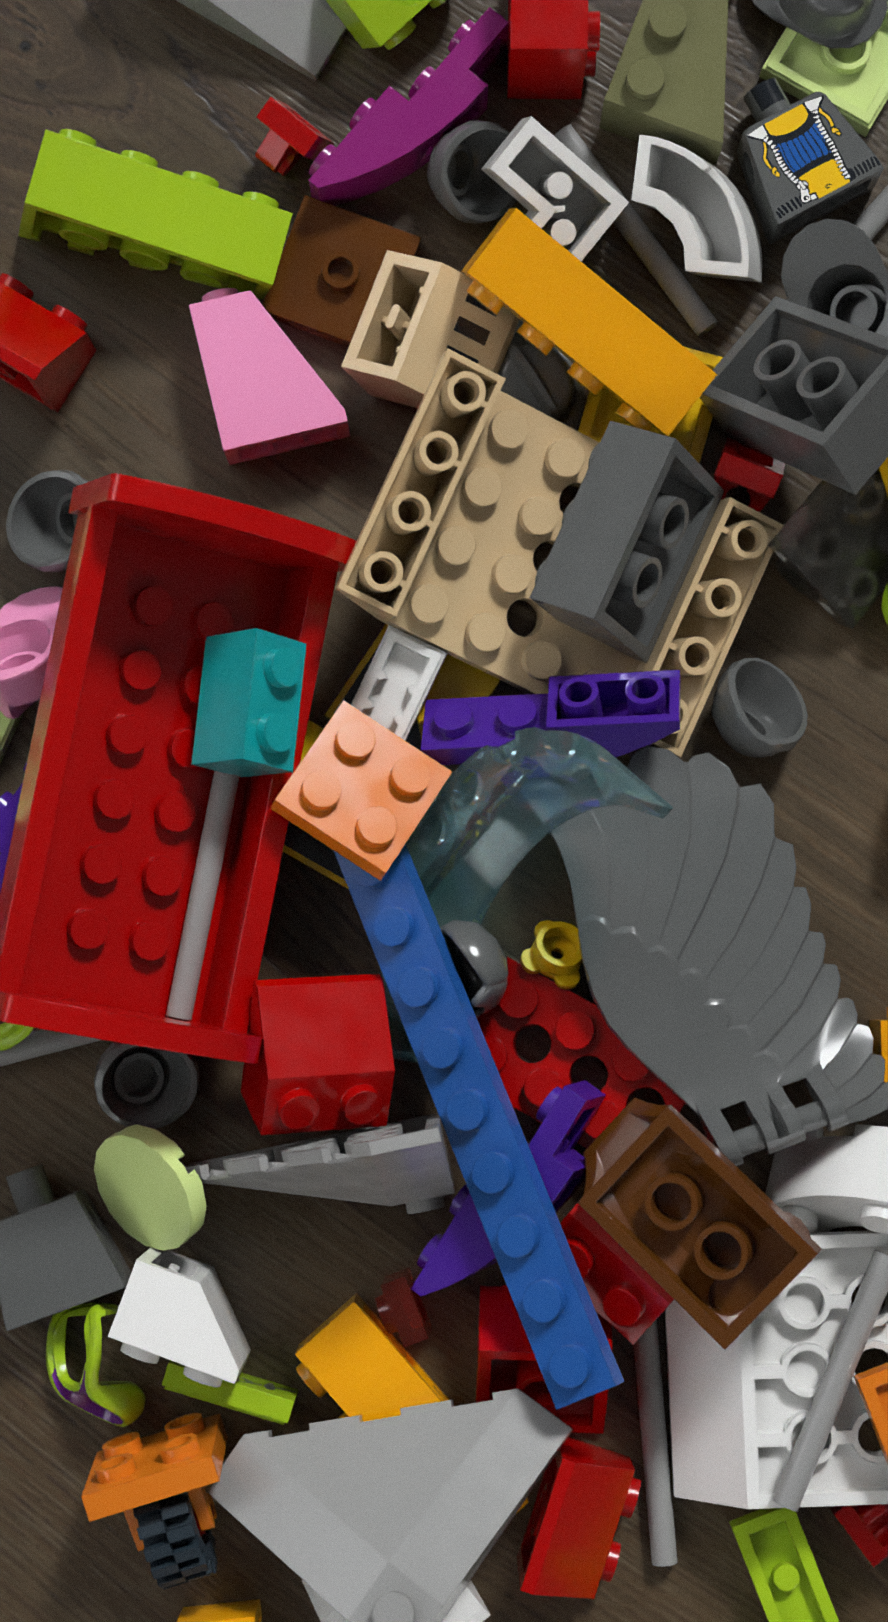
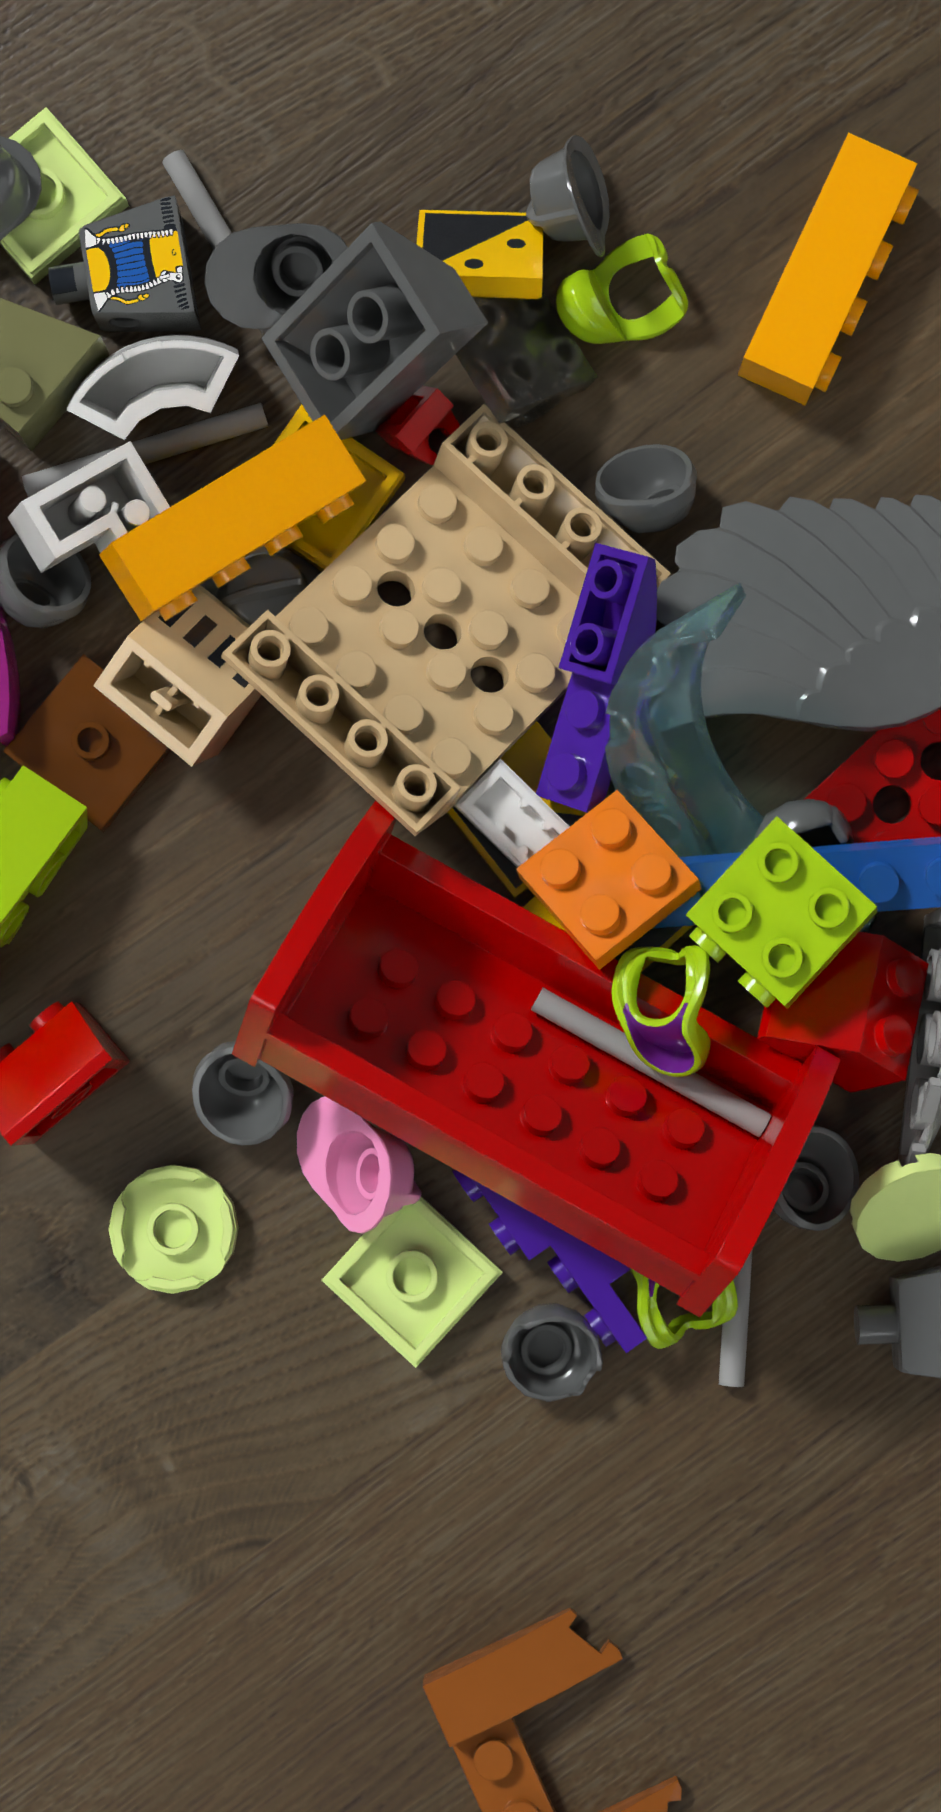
camera: 70 degrees left, 0 degrees up
bright pink slope [189,288,350,465] -> none
teal brick [191,628,307,778] -> none
yellow plate [520,920,583,989] -> none
dark grey slope [529,421,724,663] -> none
none -> lime piece [611,945,711,1077]
none -> lime brick [686,816,878,1009]

